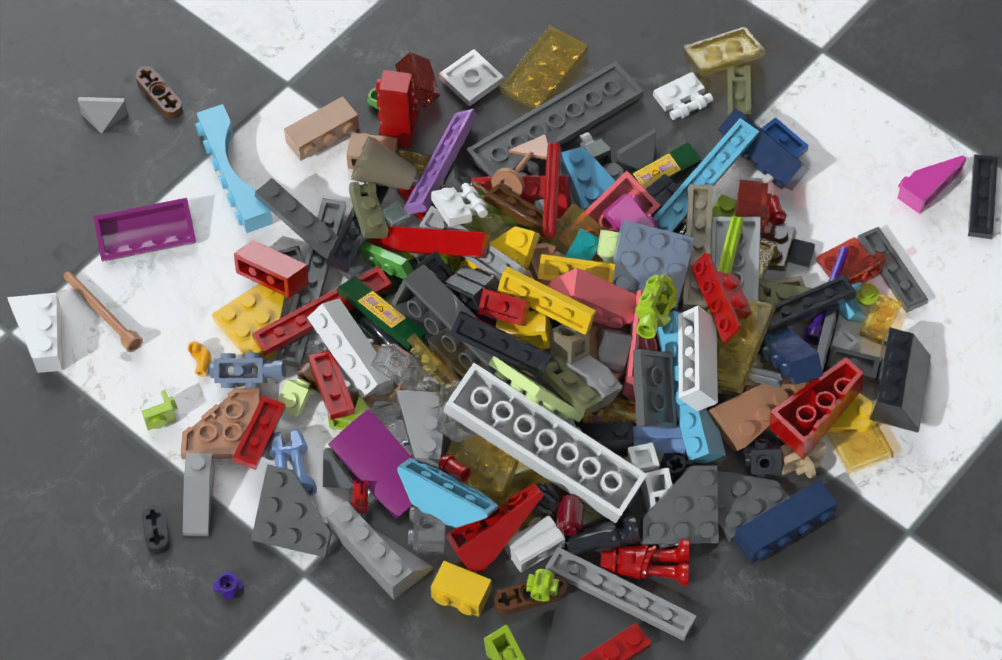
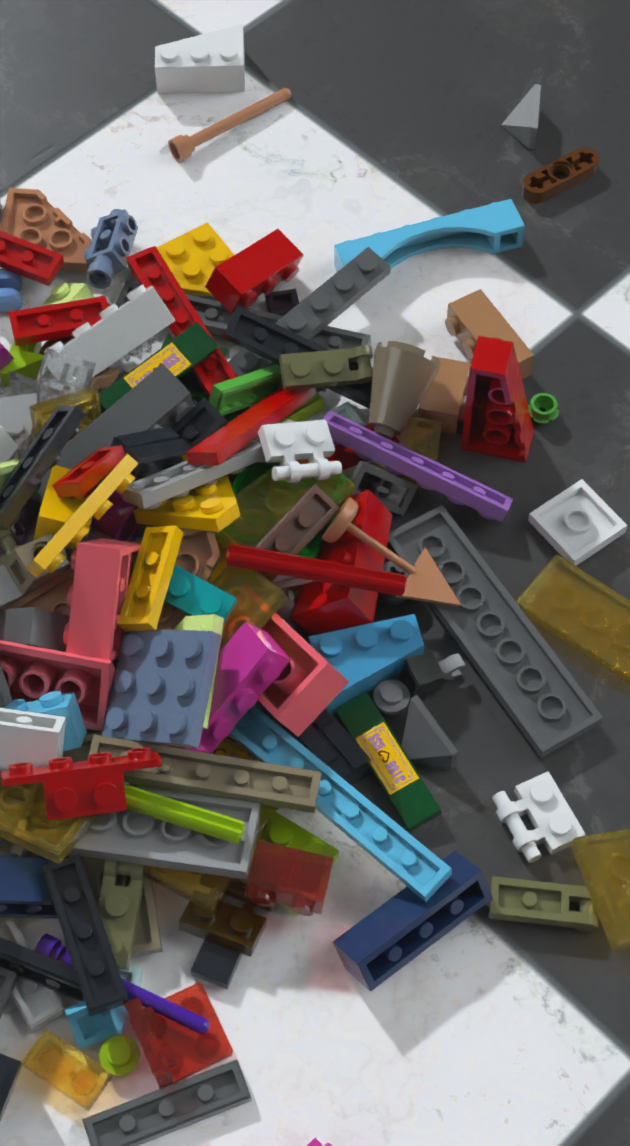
camera: 95 degrees right, 0 degrees up
magenta slope [93,198,196,262] -> none
lime bracket [141,389,178,431] -> none
light orange arm [187,341,211,377] -> none
clear red brick [395,52,440,108] -> none
lime brick [635,274,678,339] -> none
blue plate [762,117,809,158] -> none
red pin [764,195,787,226] -> none

